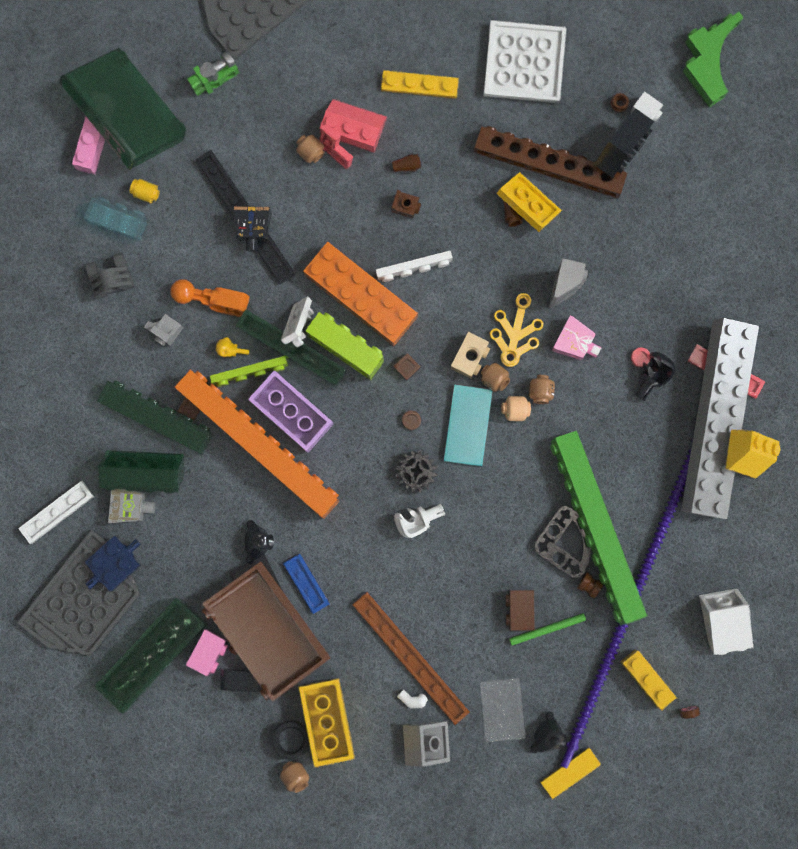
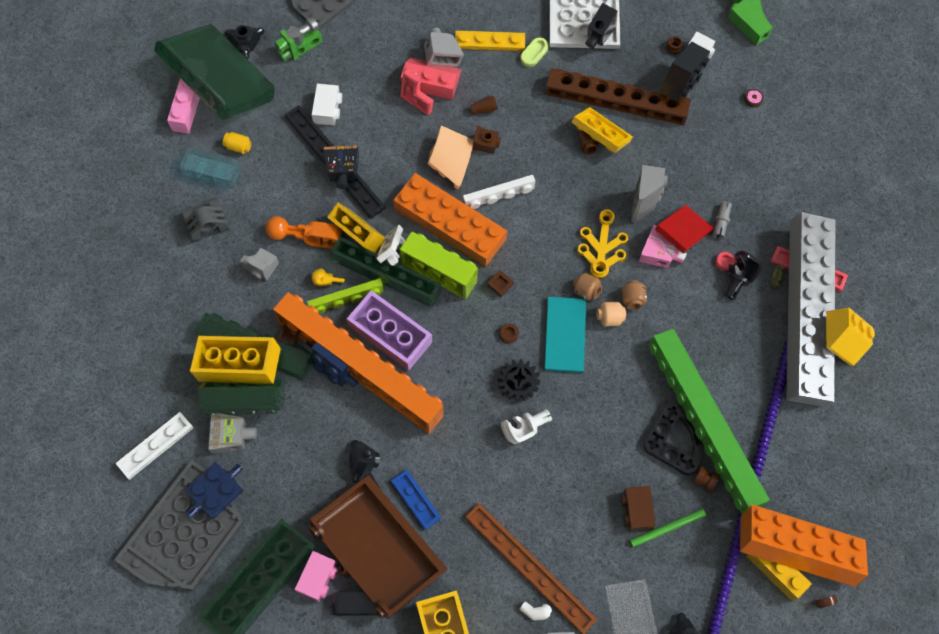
camera: 10 degrees left, 15 degrees down
medium nougat head [296,134,325,163] -> none
tan brick [450,332,490,379] -> none
white slope [699,588,753,655] -> none
none -> yellow brick [190,336,281,384]
none -> black rock [224,25,264,60]
none -> dark blue plate [302,341,358,387]
none -> white brick [312,84,342,126]
none -> yellow brick [327,202,386,253]
none -> light grey torso [424,28,464,67]
none -> light nougat slope [427,126,474,189]
none -> yellowish green tile [520,38,548,67]
none -> black torso [585,2,618,49]
none -> red tile [655,205,713,254]
none -> light grey pin [713,201,732,239]
none -> orange brick [740,504,868,587]
none -> tile [744,89,763,107]
none -> olive piece [769,265,785,289]

